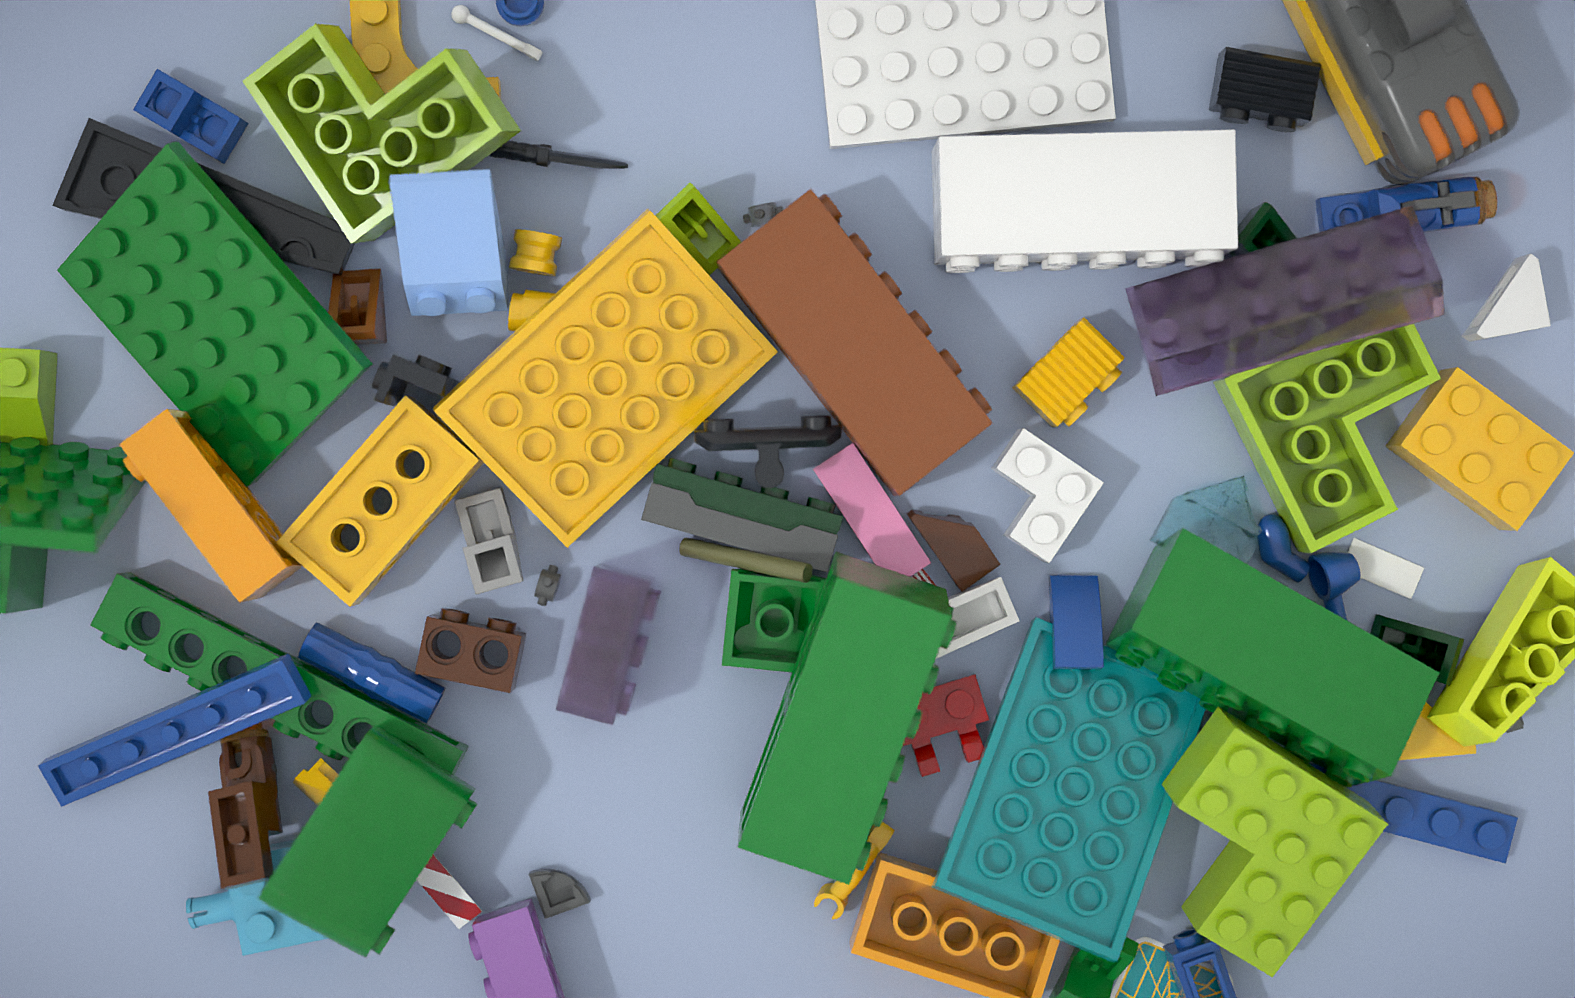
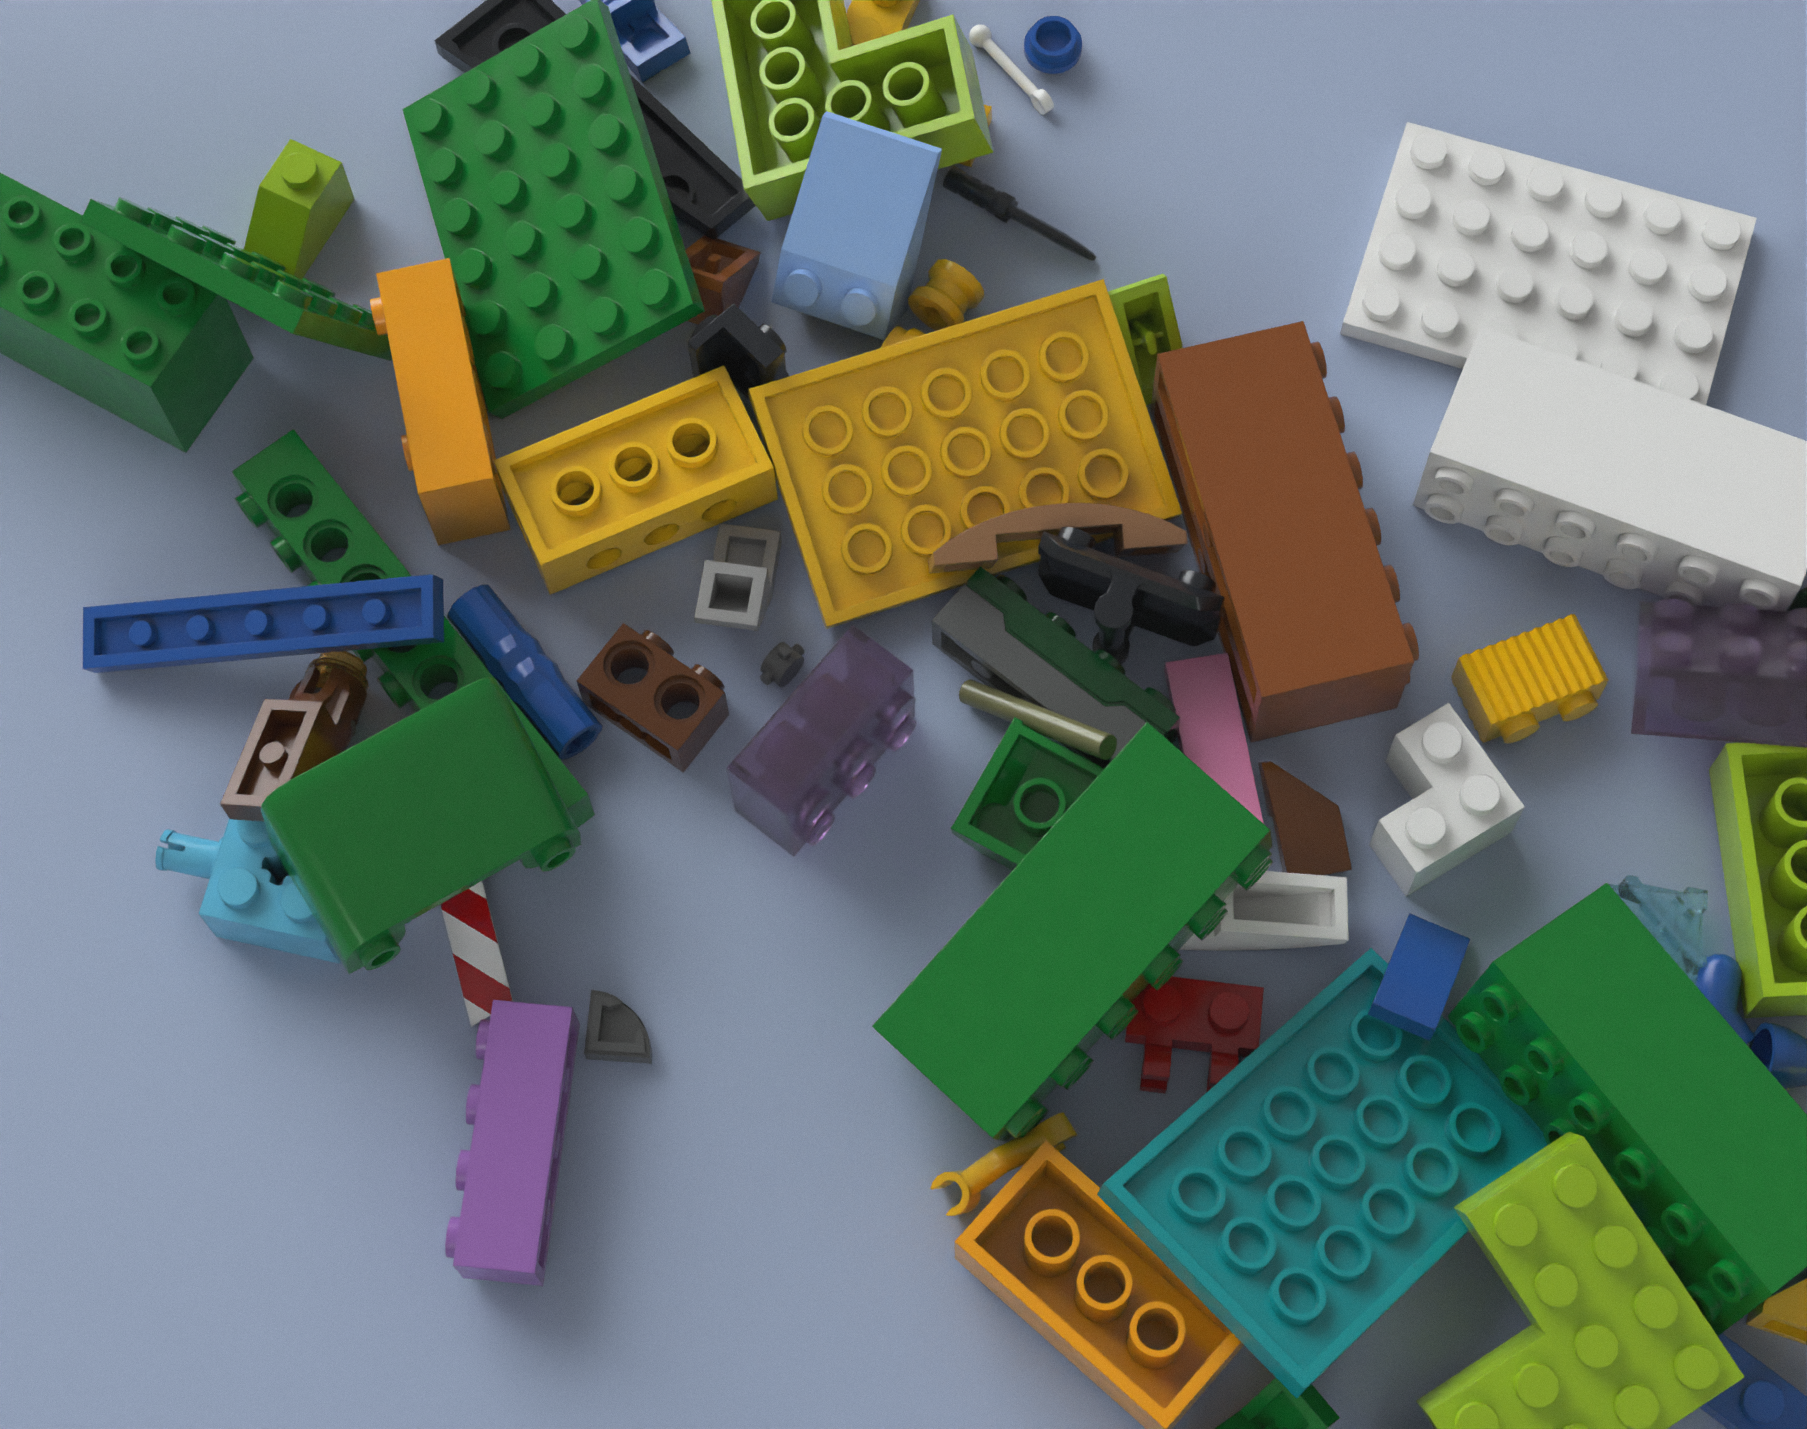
camera: 25 degrees right, 20 degrees down
none -> medium nougat slope [928,503,1188,574]

